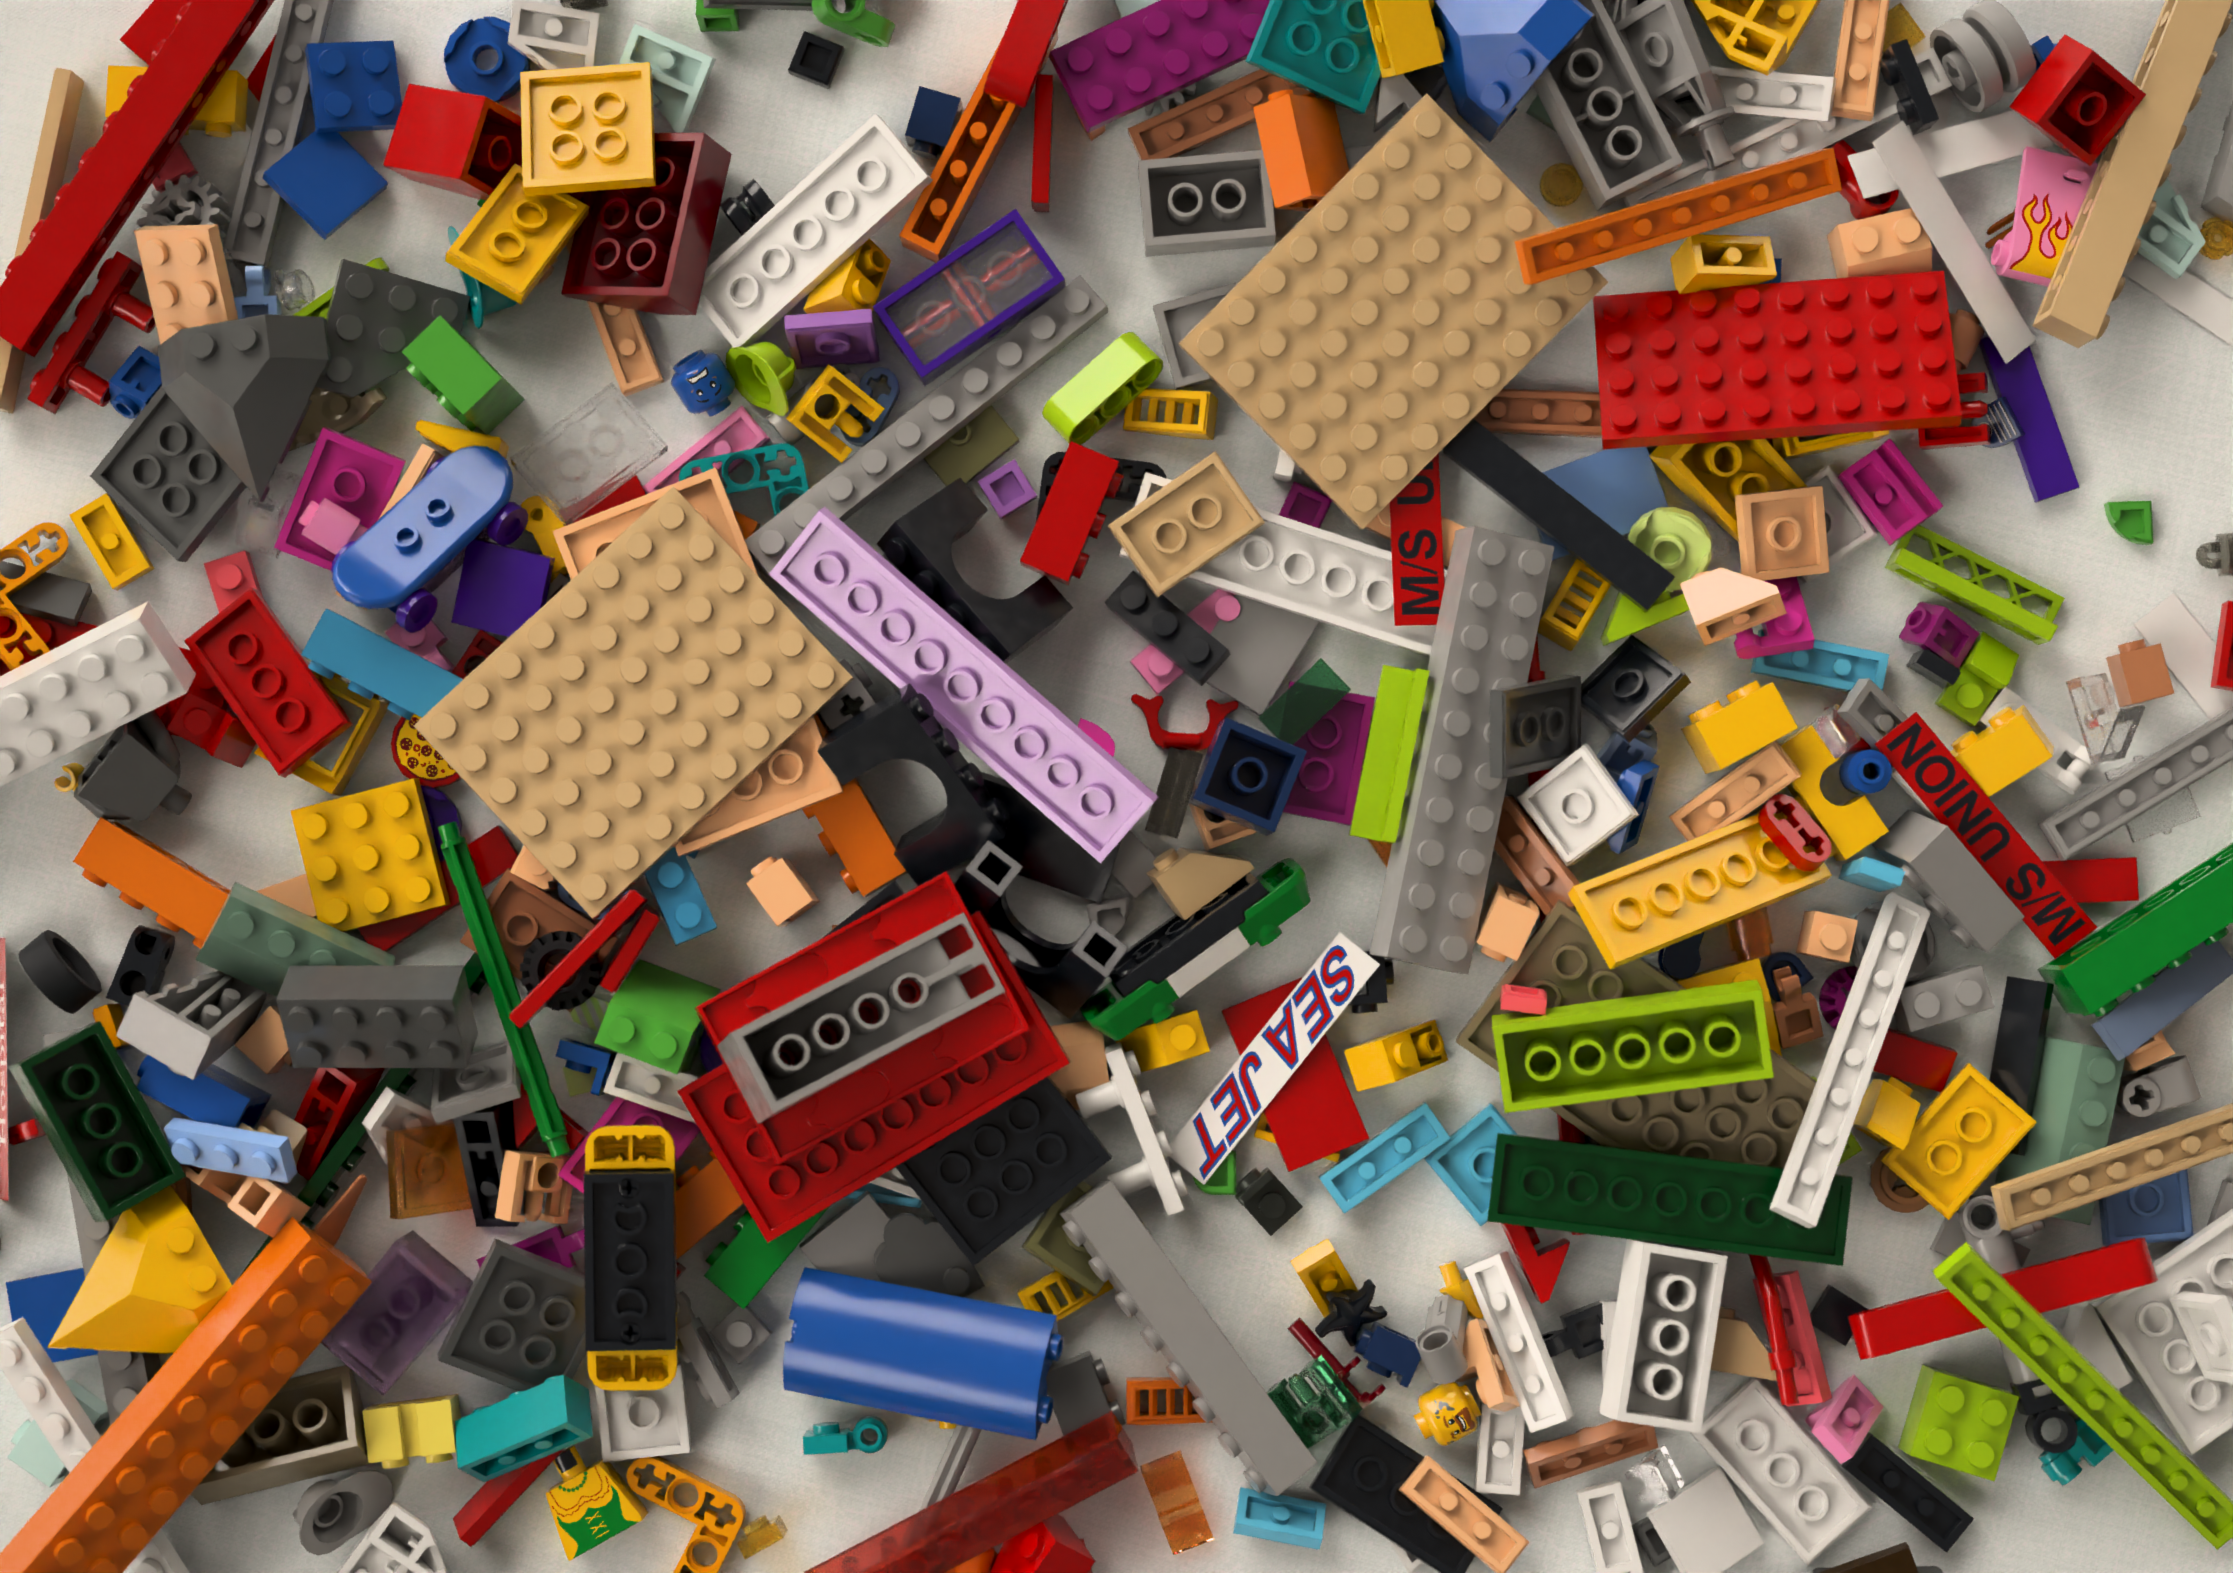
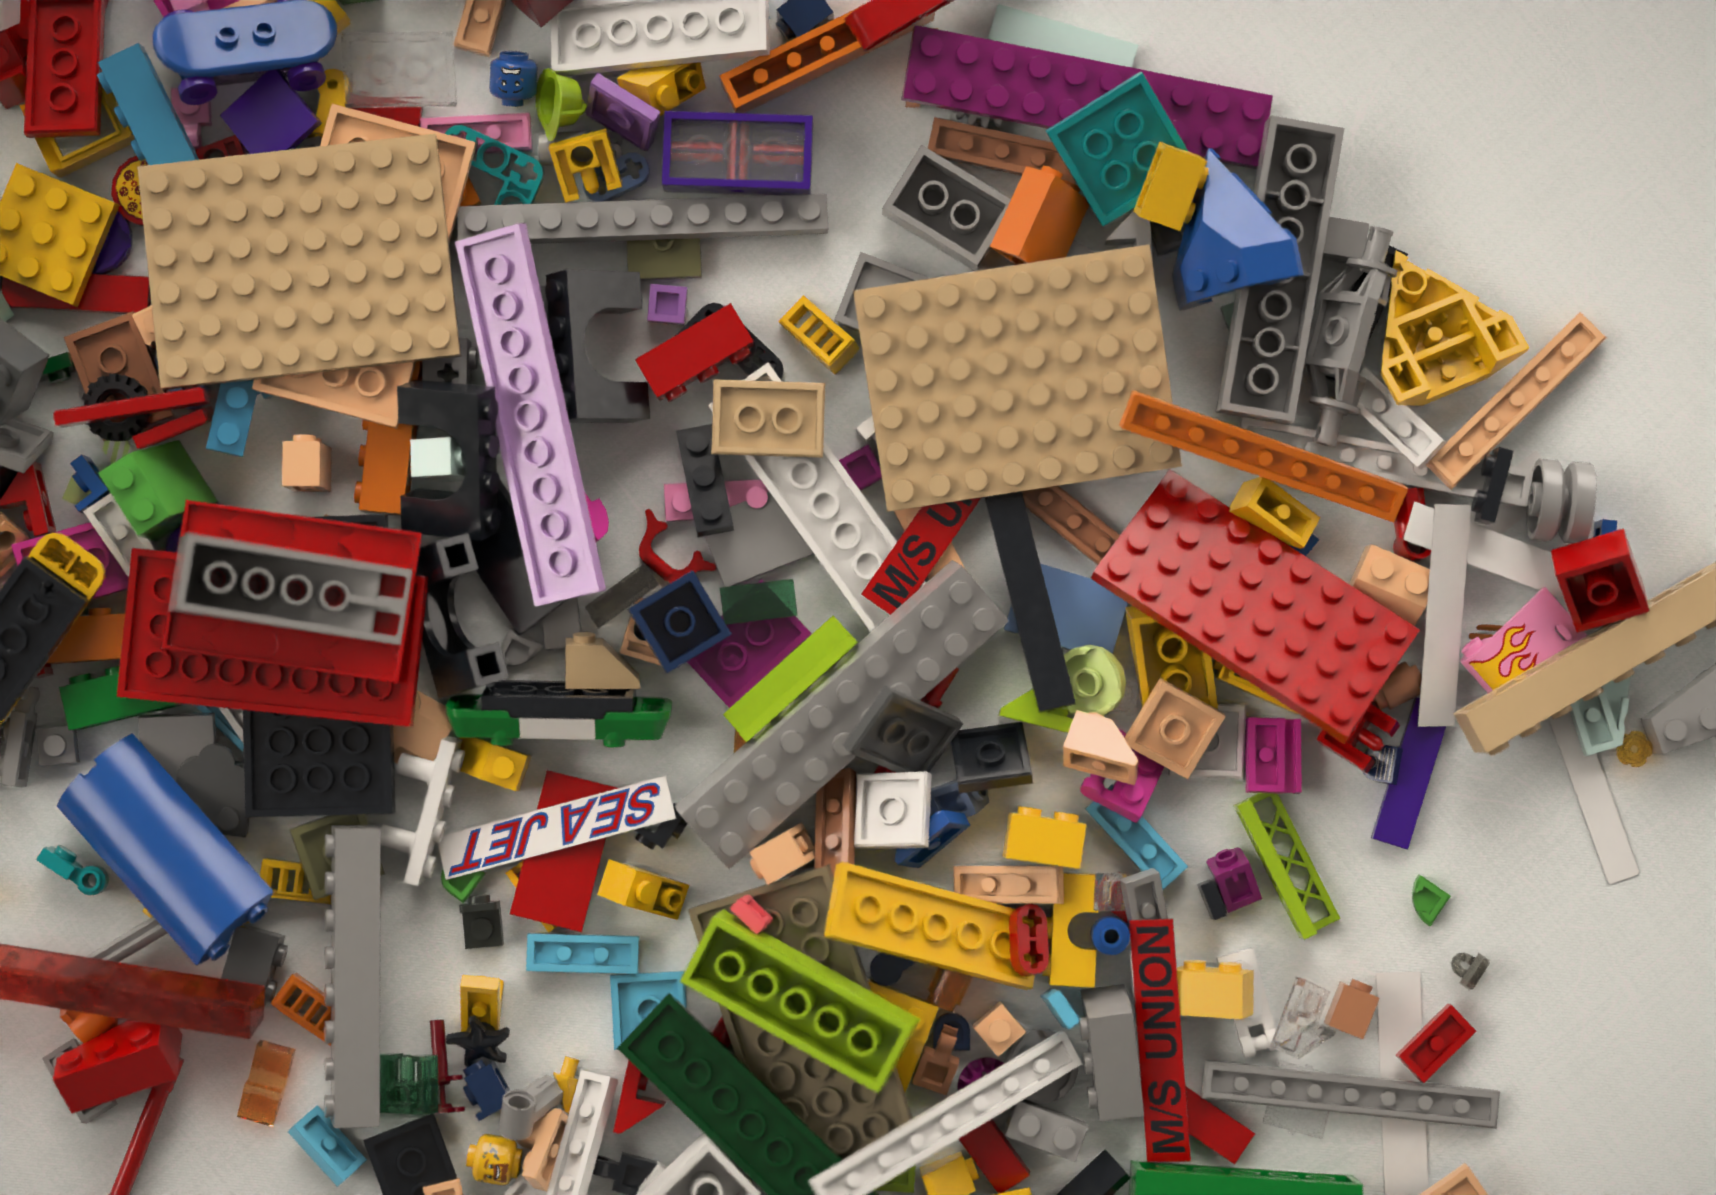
camera: 40 degrees right, 0 degrees up
green piece [438,822,571,1158] -> none
red tile [1031,74,1054,212] -> none
lime beam [1042,332,1163,445] -> none
yellow slope [1537,558,1611,651] -> none
clear yellow plate [1539,163,1583,207] -> none
clear yellow tile [1882,2,1926,54] -> none
lime slope [1935,631,2019,727] -> none
none -> light aqua brick [411,437,466,482]

